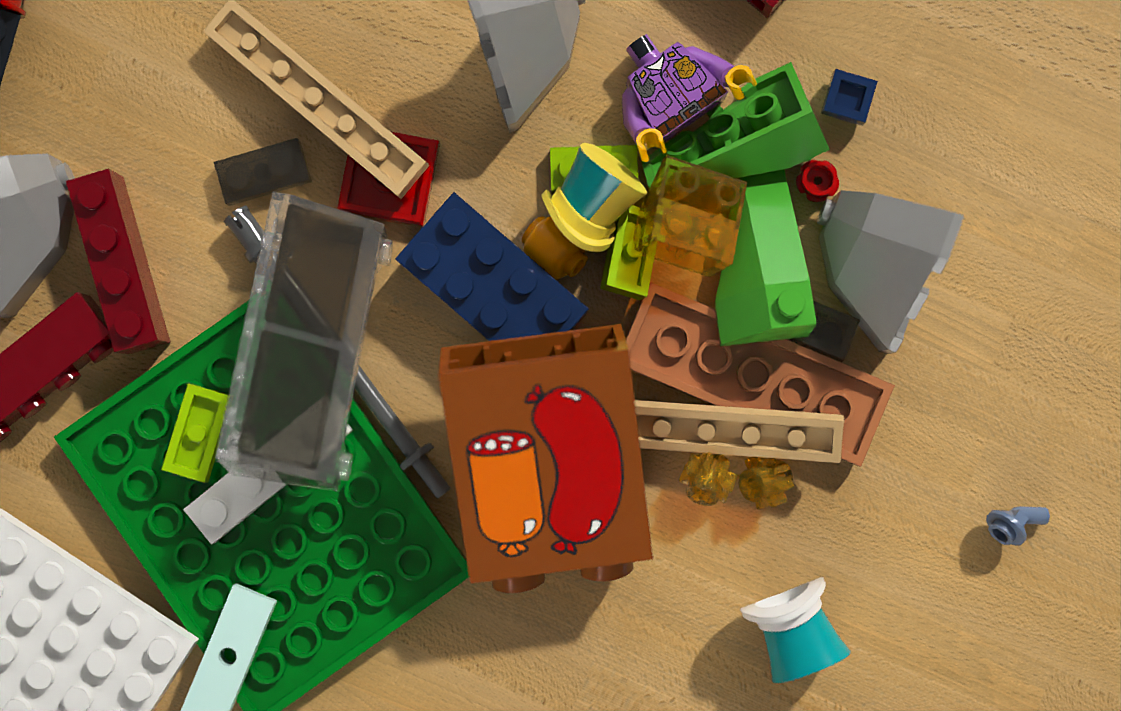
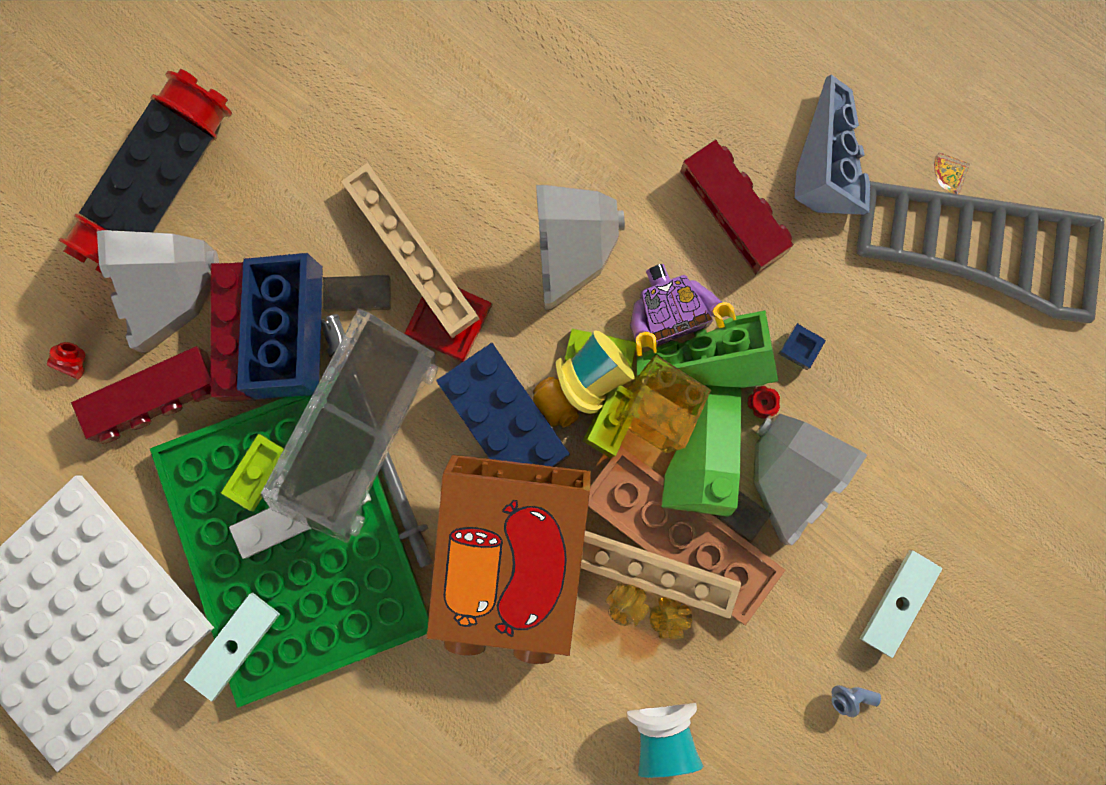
camera: 15 degrees right, 5 degrees down
none -> dark blue brick [237,253,323,399]
none -> light aqua tile [859,550,943,658]

